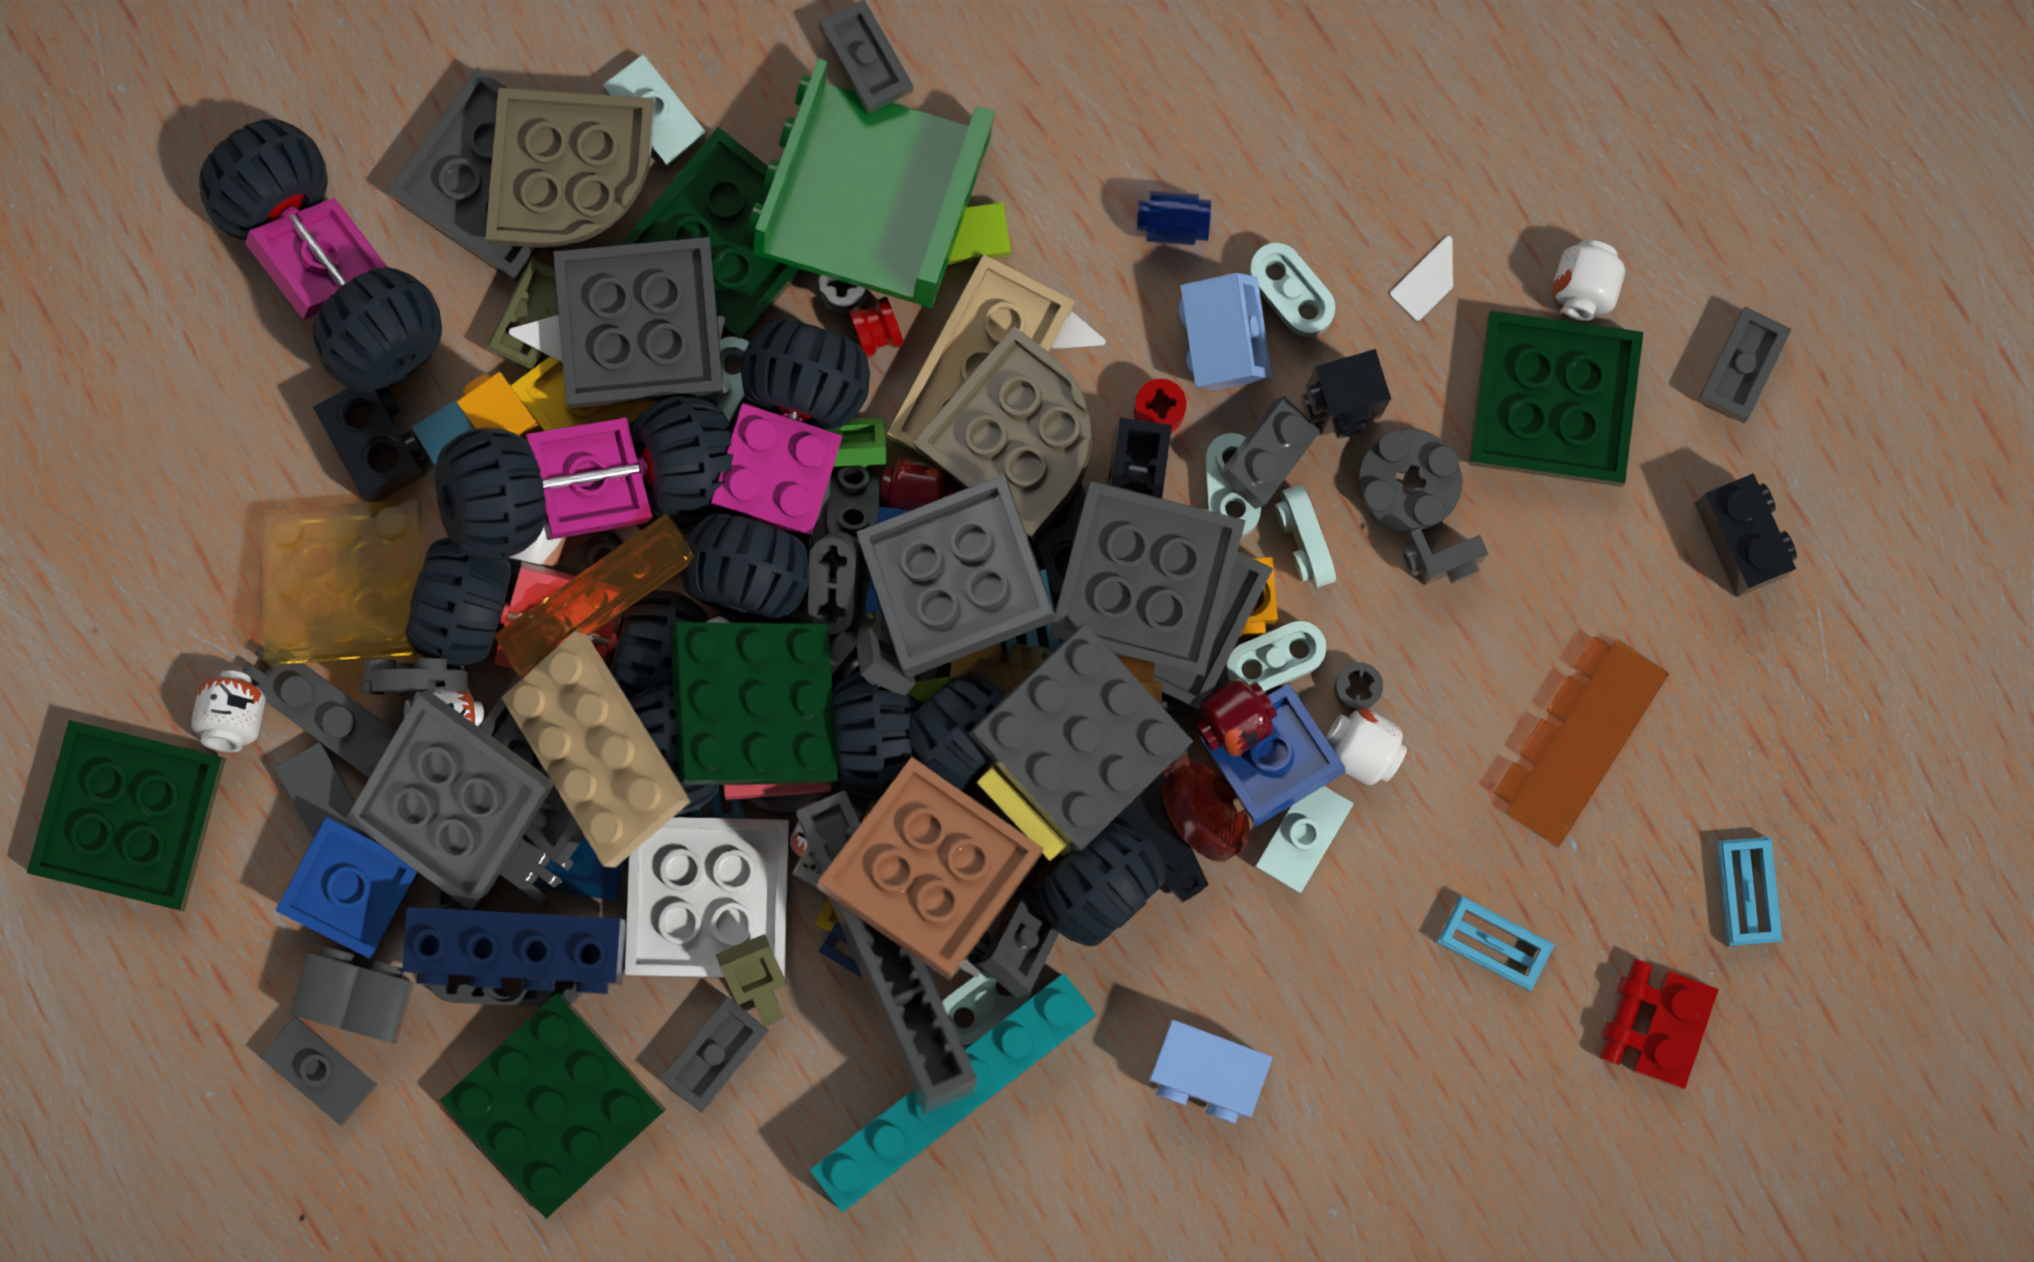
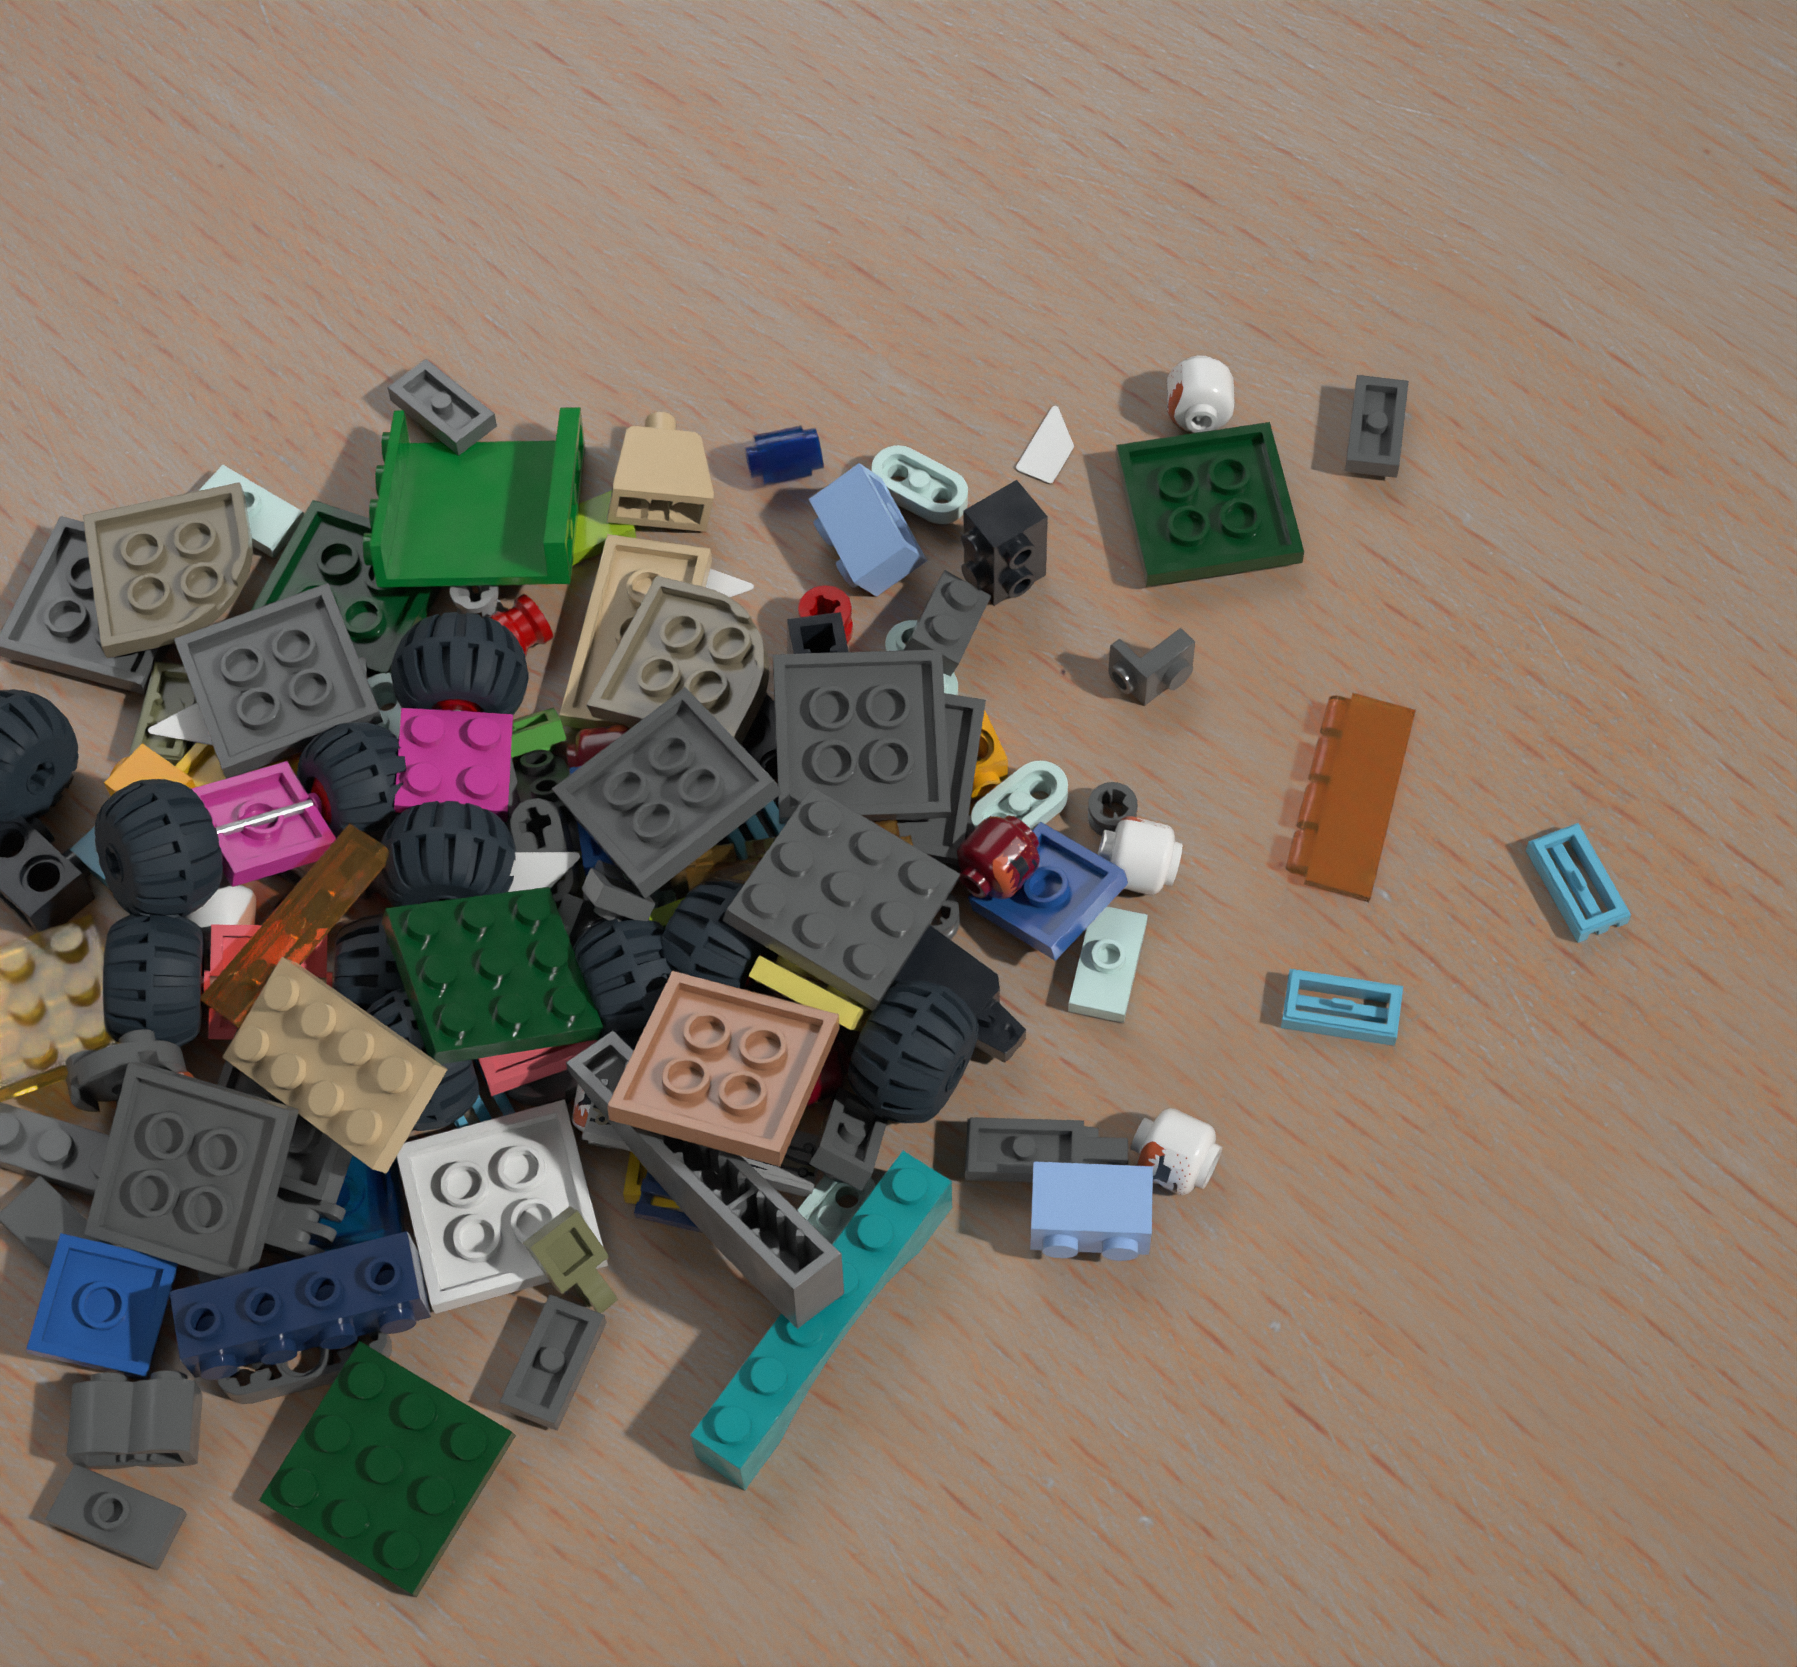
camera: 10 degrees left, 20 degrees down
clear red tile [1163,762,1250,862] -> none
light aqua plate [1275,484,1336,588] -> none
dark grey plate [1357,429,1463,534] -> none
red plate [1600,959,1719,1089] -> none
black brick [1695,473,1797,598] -> none
none -> white sticker [508,852,580,892]
none -> tan torso [607,412,714,532]
none -> dark grey hinge [965,1117,1129,1182]
none -> white head [1130,1108,1222,1195]

